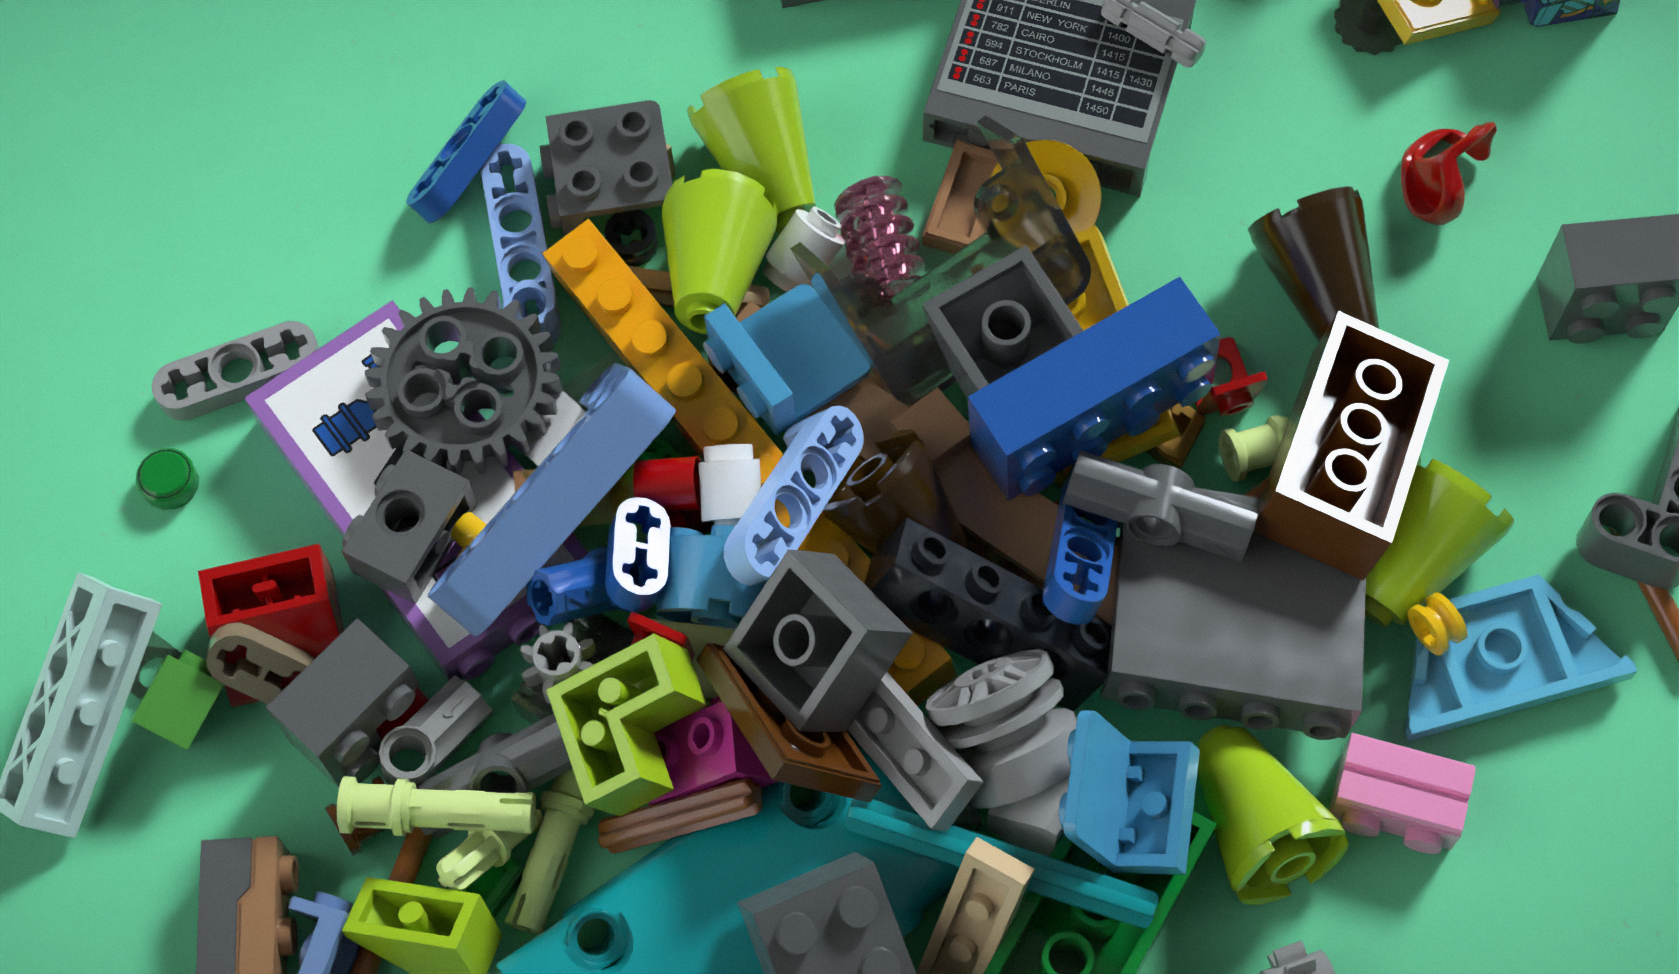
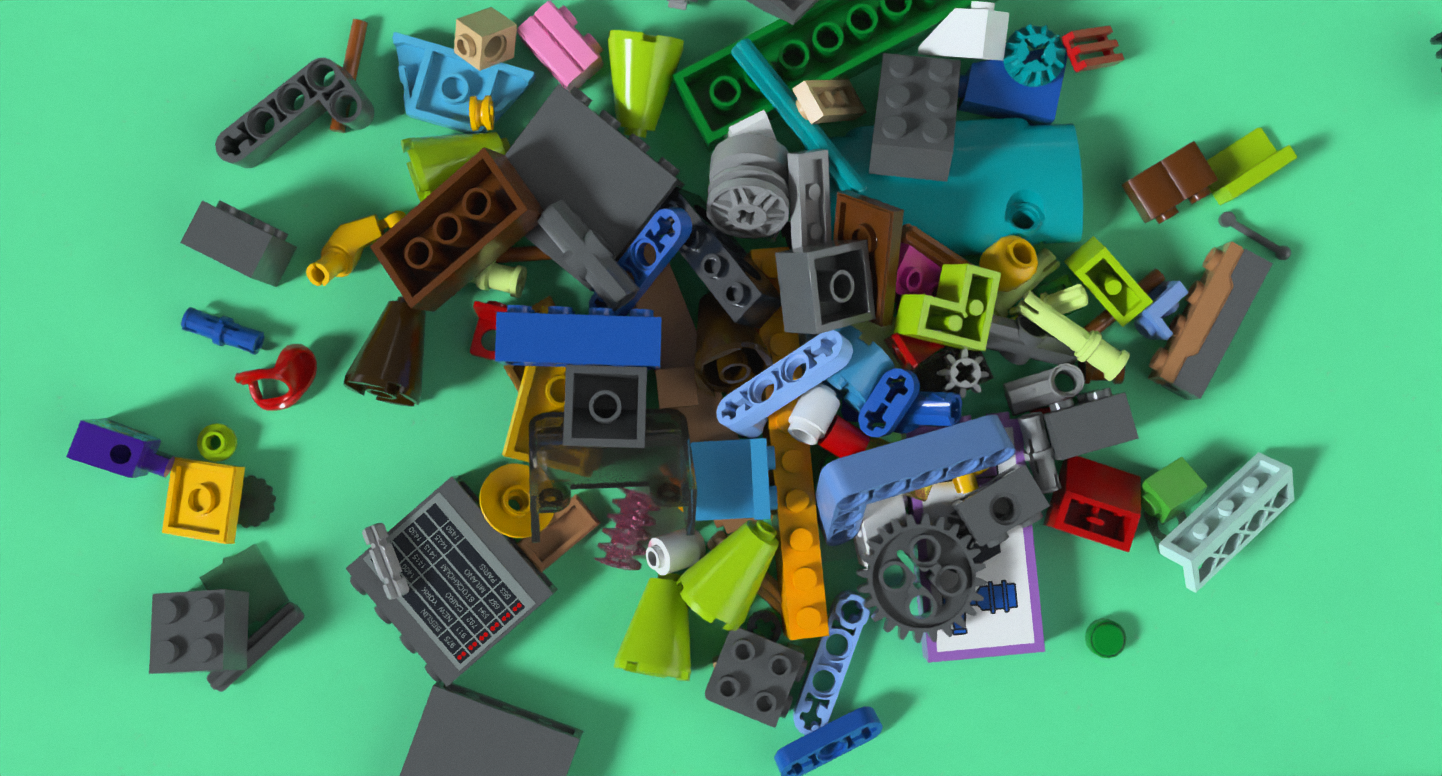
camera: 150 degrees left, 20 degrees up
light grey beam [152,321,320,420] -> none
dark tan beam [206,623,315,704] -> none
dark azure bracket [1059,710,1200,875] -> none
none -> blue pin [181,307,265,355]
none -> lime plate [197,424,237,462]
none -> yellow arm [306,210,406,286]
none -> tan brick [454,7,517,71]
none -> yellow head [979,235,1038,292]
none -> light grey pin [1017,412,1062,494]

